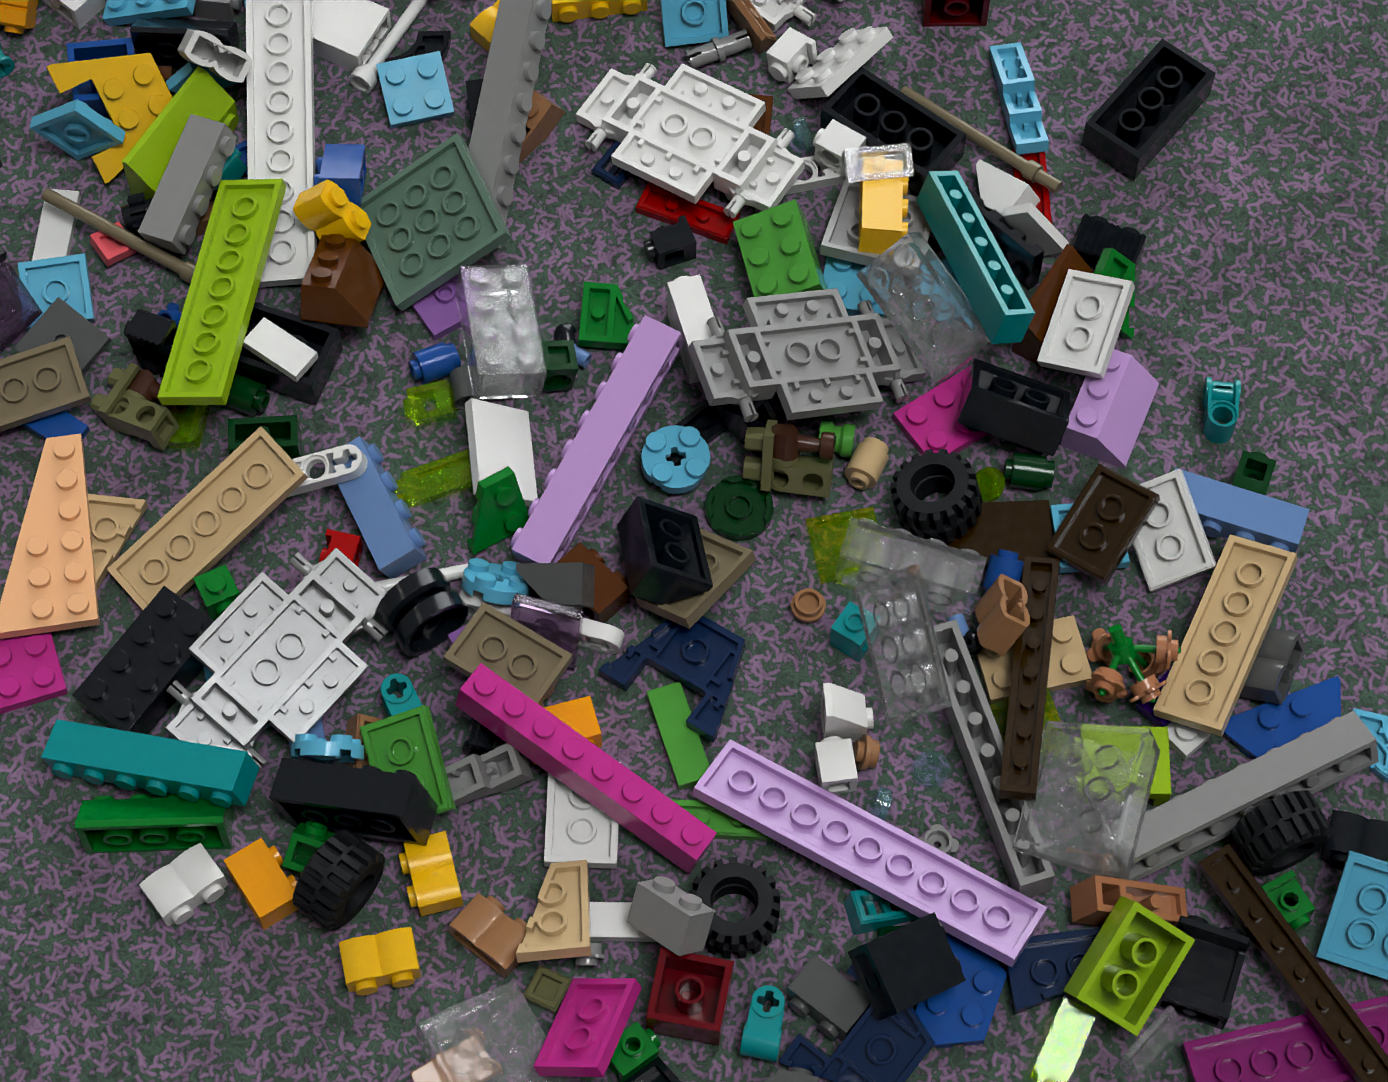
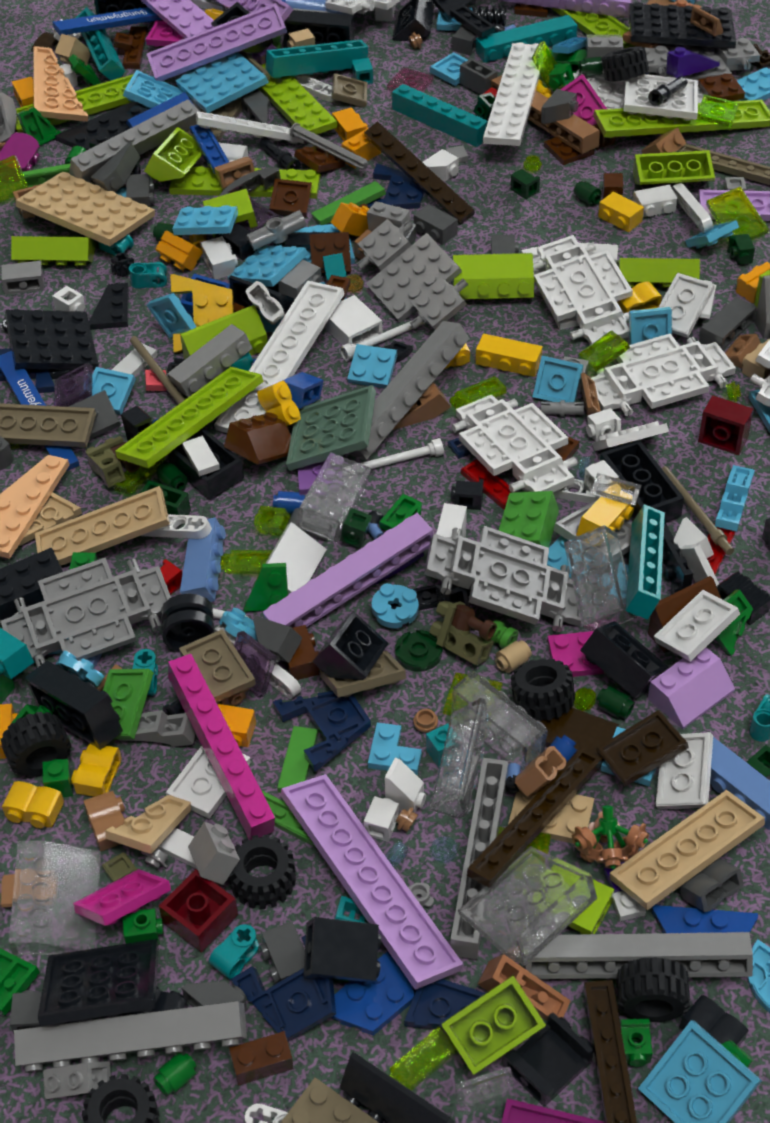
camera: 30 degrees right, 15 degrees down
none -> green brick [43,759,73,798]
none -> white piece [342,438,444,476]
none -> medium azure plate [368,722,422,775]
none -> clear neon green hinge [449,376,506,409]

